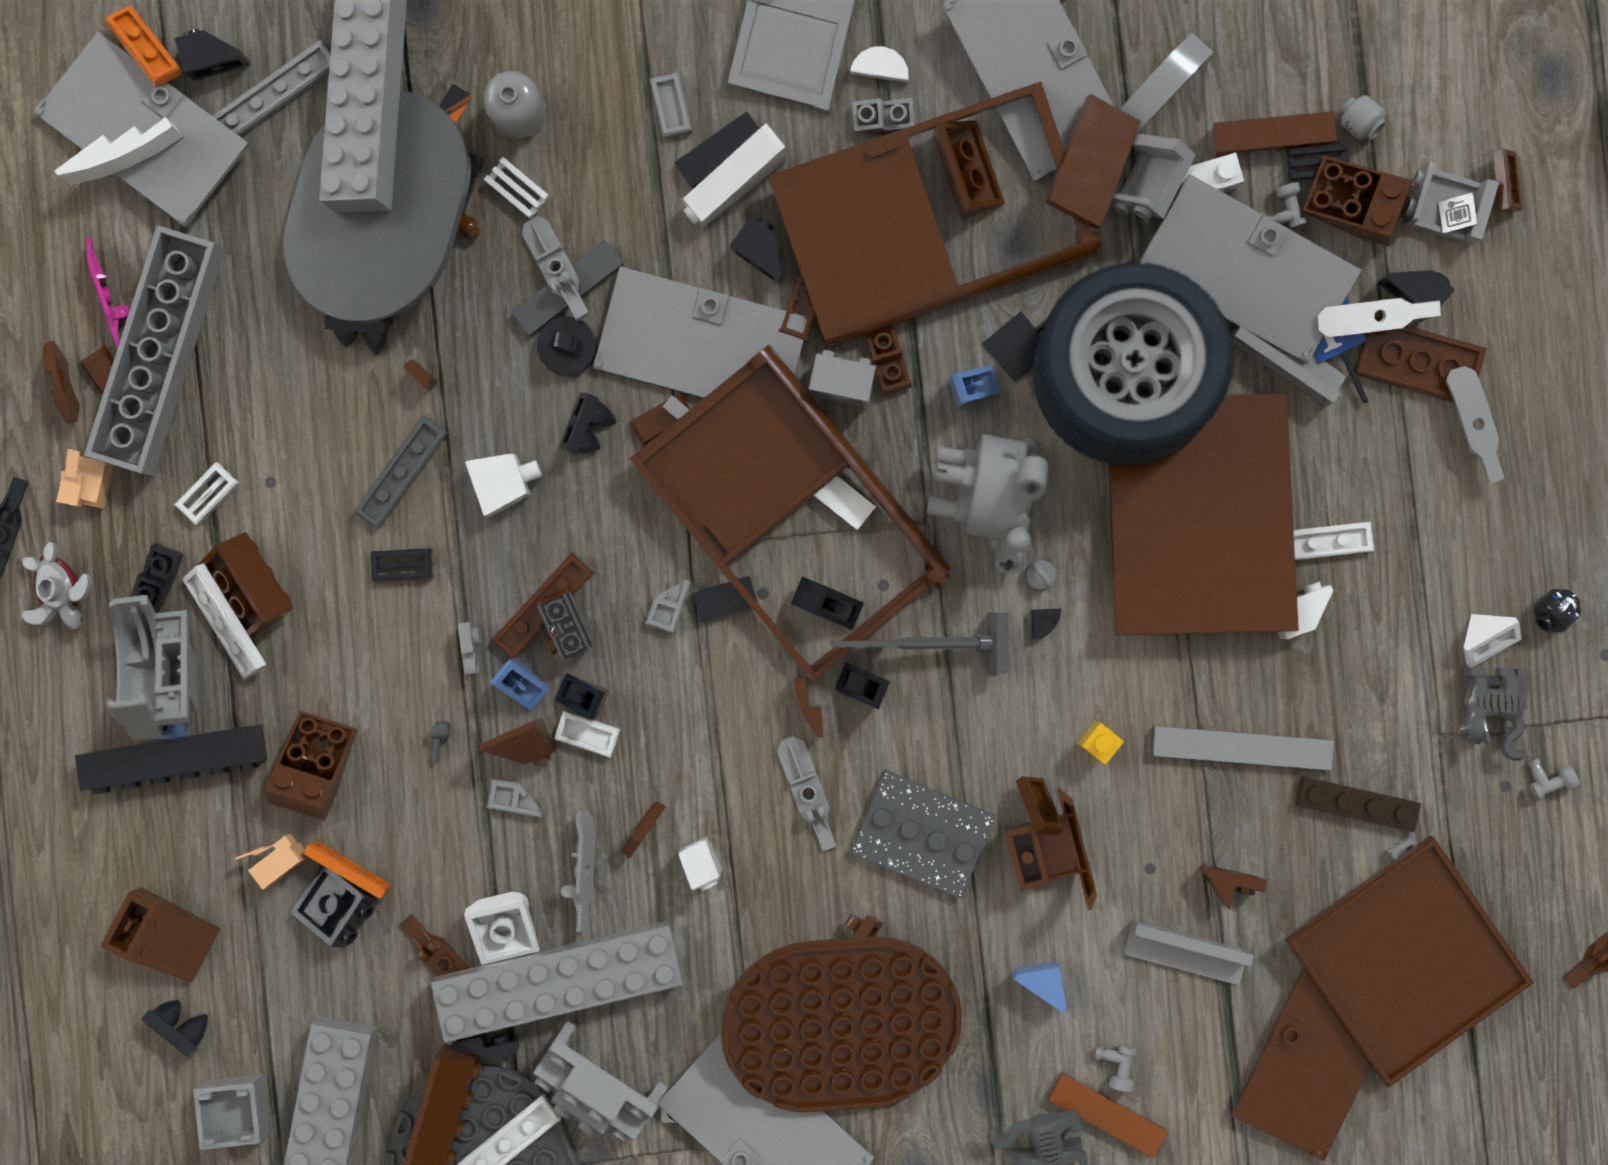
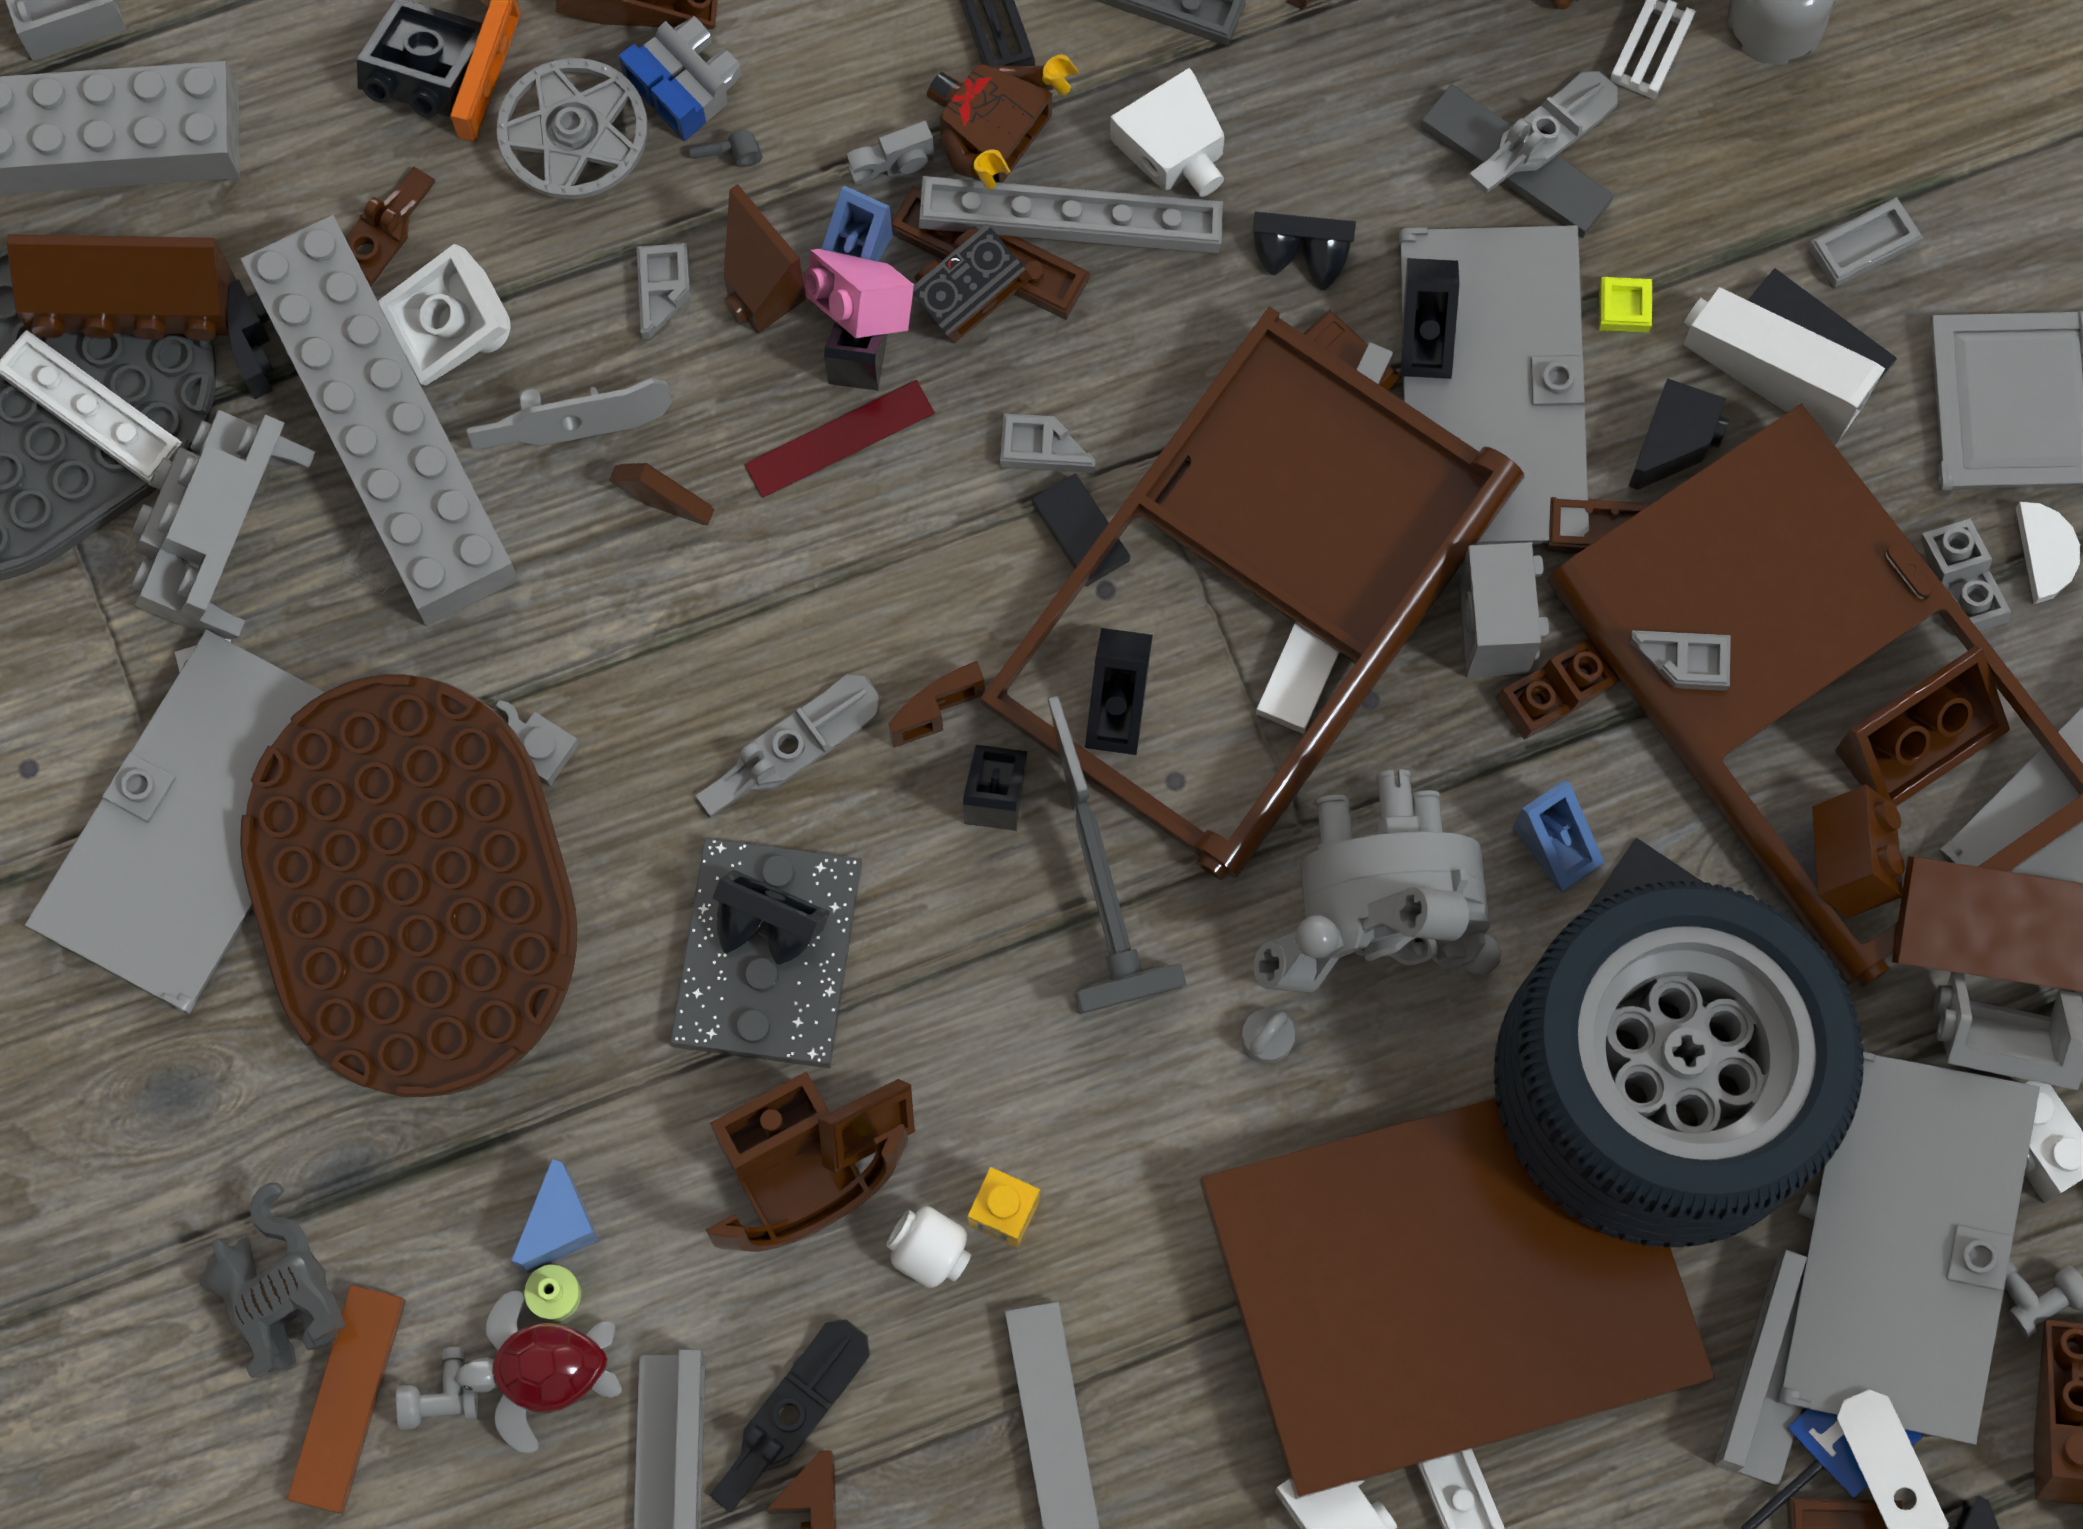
camera: 80 degrees right, 15 degrees down
black tile [537,316,597,376] -> none
white tile [554,710,621,758] -> none
white slope [678,837,722,891] -> none
reddish brown tile [845,914,883,938] -> none
black tile [1030,608,1061,639] -> none
none -> animal [454,1291,622,1454]
none -> light grey plate [496,700,580,786]
none -> light grey wheel [497,58,648,199]
none -> yellowish green tile [524,1265,581,1322]
none -> hips [618,16,742,142]
none -> black piece [710,1319,870,1513]
none -> black tile [712,870,830,965]
none -> dark red sticker [745,380,935,498]
none -> bright pink slope [804,249,914,338]
none -> white head [886,1206,971,1288]
none -> light grey tile [919,176,1223,253]
none -> reddish brown torso [927,54,1079,190]
none -> black slope [1401,258,1460,379]
none -> neon yellow tile [1599,277,1652,333]
none -> light grey tile [1630,630,1731,691]
none -> reddish brown brick [1812,784,1905,918]

